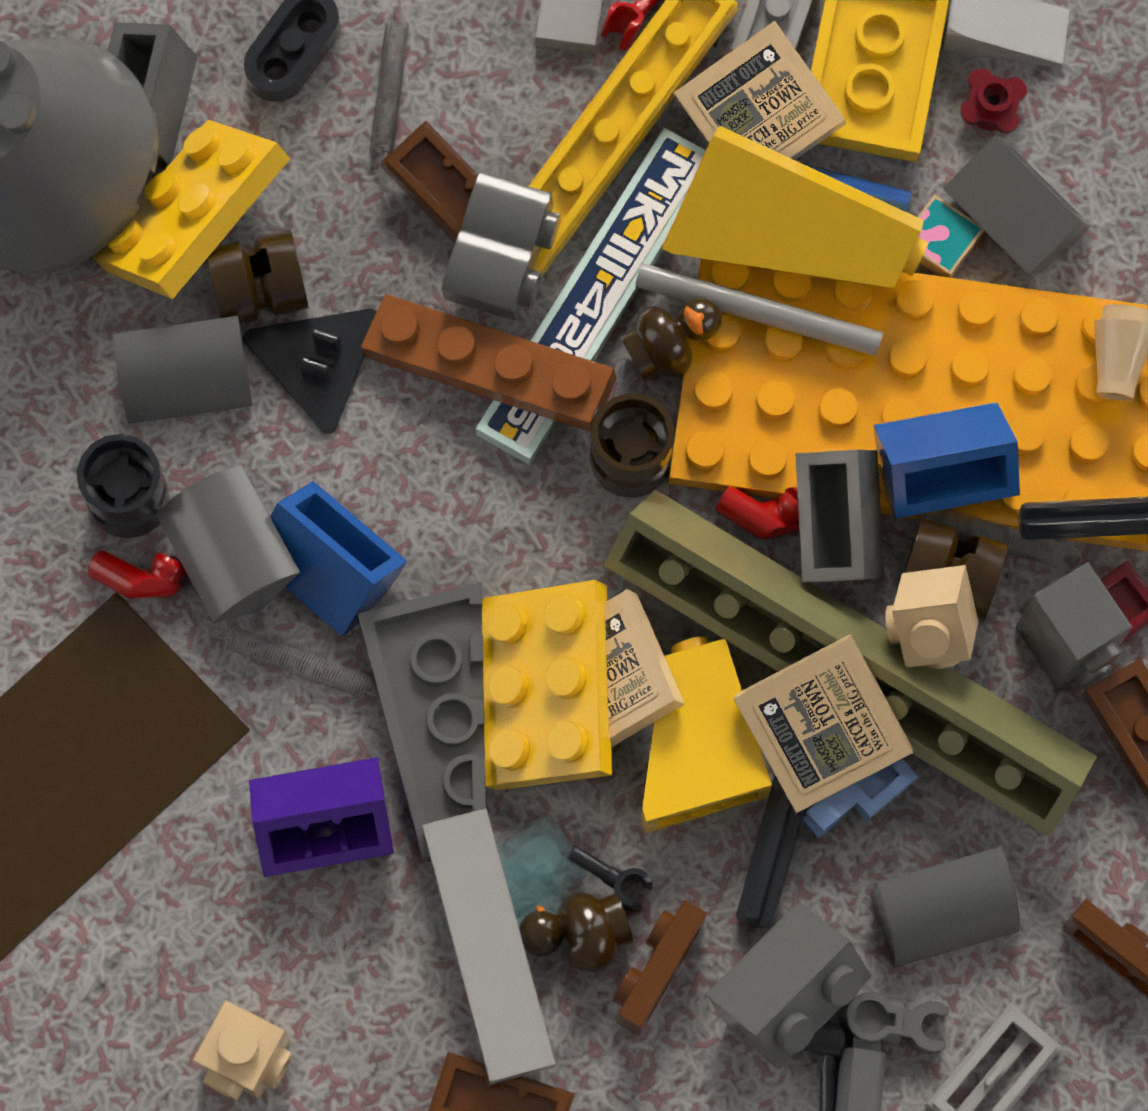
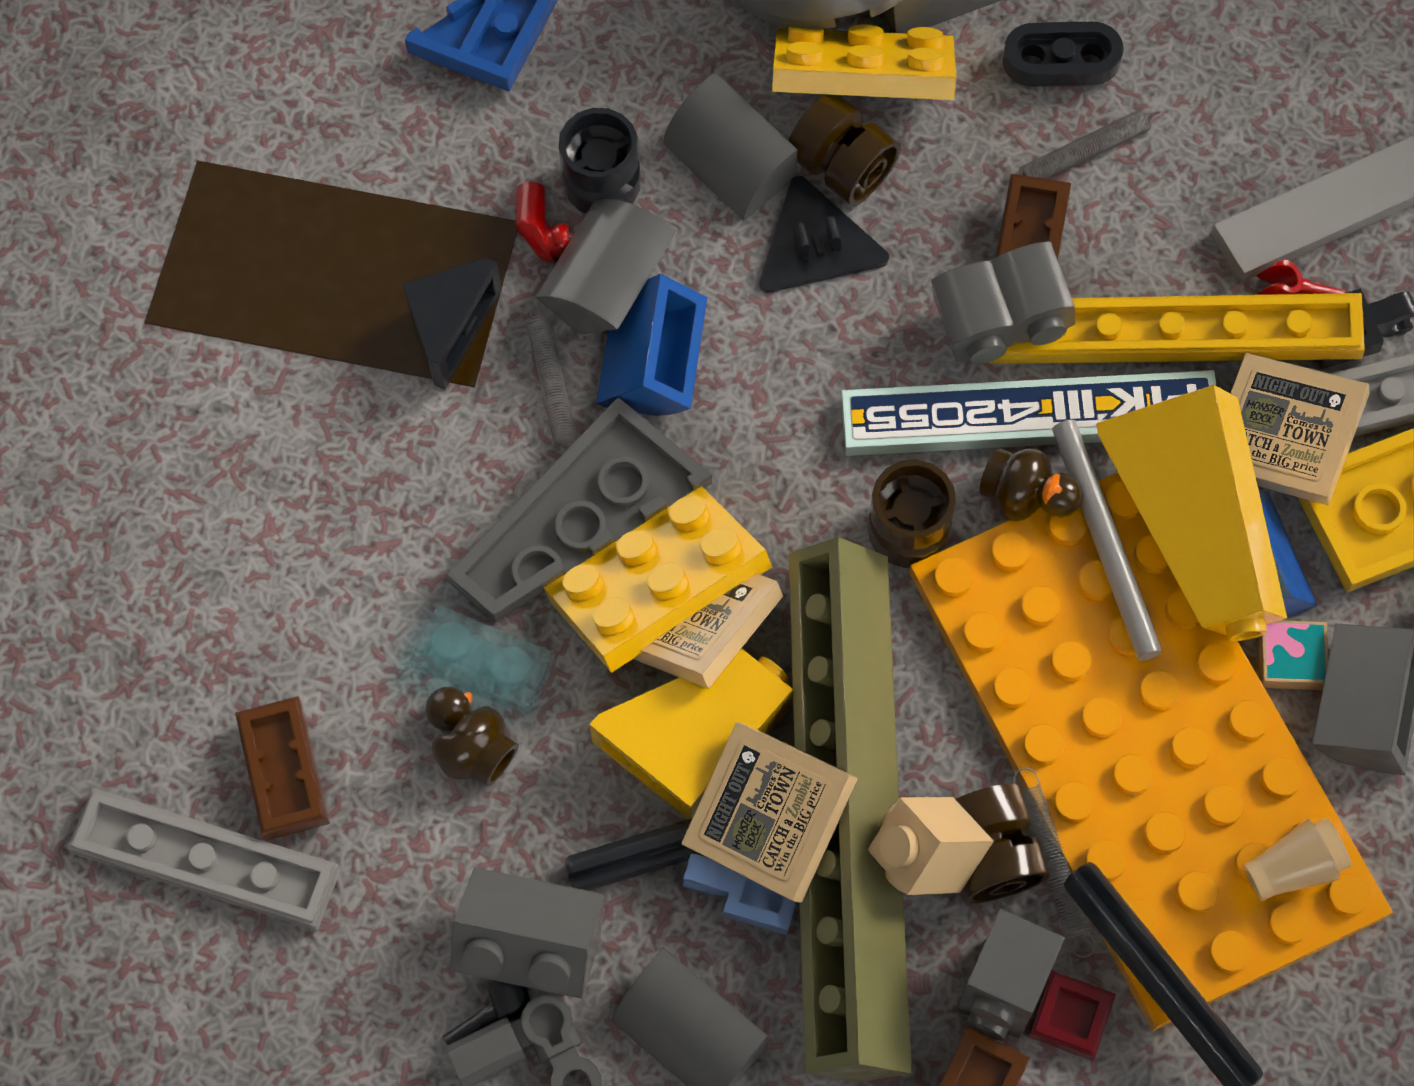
camera: 60 degrees right, 5 degrees down
tan brick [193,1000,293,1101] -> none
dark purple brick [249,757,394,877] -> none
dark orange plate [361,294,617,433] -> none
light grey tile [422,808,555,1085] -> none
black hand [567,845,653,912] -> none
reddish brown plate [612,900,707,1036] -> none
red arm [715,485,800,540] -> none
dark grey brick [795,449,884,582] -> none
blue brick [874,402,1020,518] -> none
none -> black slope [402,258,502,390]

